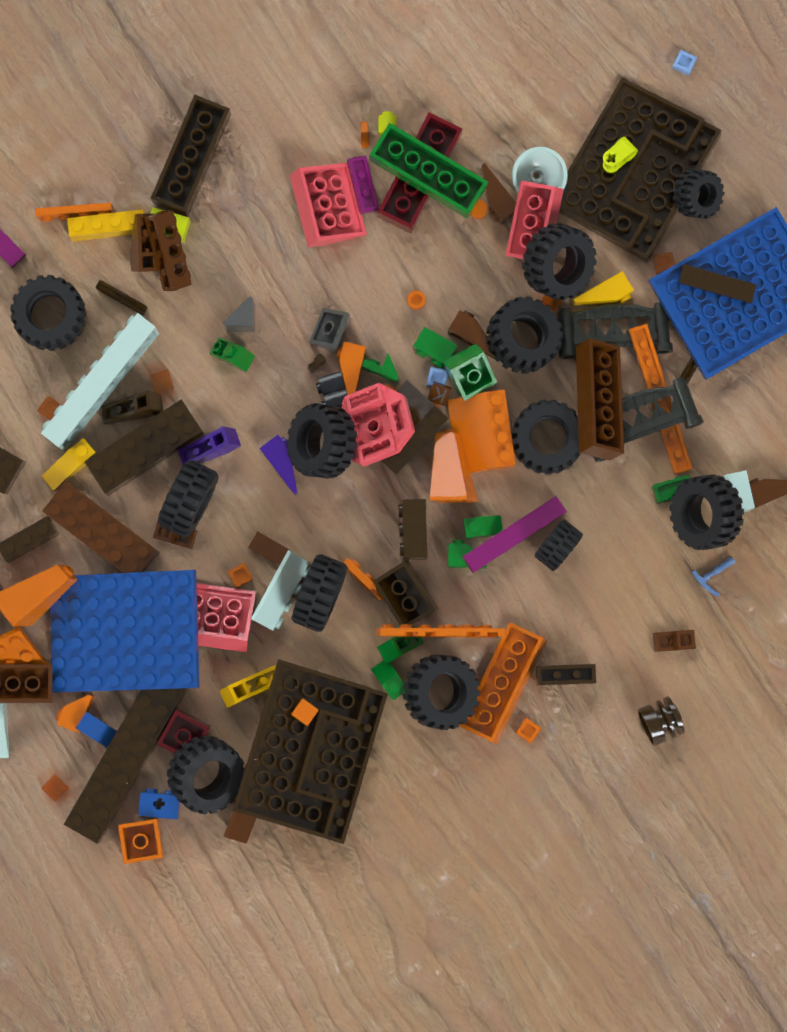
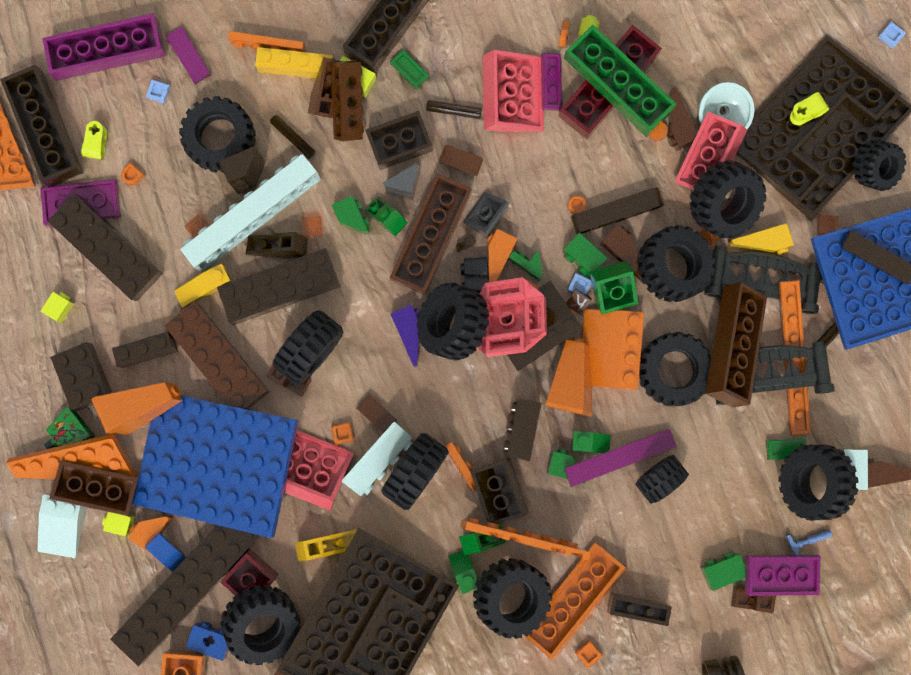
camera: 20 degrees right, 0 degrees up
clear orange tile [41,774,69,802] -> none
dark purple slope [178,426,241,466] -> none
orange tile [291,699,318,726] -> none
none -> neon yellow brick [102,512,136,536]
none -> dark brown slope [219,146,266,195]
none -> green slope [332,196,370,235]
none -> dark brown brick [365,111,433,170]
none -> green tile [390,49,429,89]
none -> reddish brown brick [390,173,472,296]
none -> dark brown axle [426,100,482,119]
none -> reddish brown slope [439,145,483,176]
none -> dark brown beam [570,187,664,235]
none -> green brick [700,551,746,591]
none -> magenta tile [745,555,821,596]

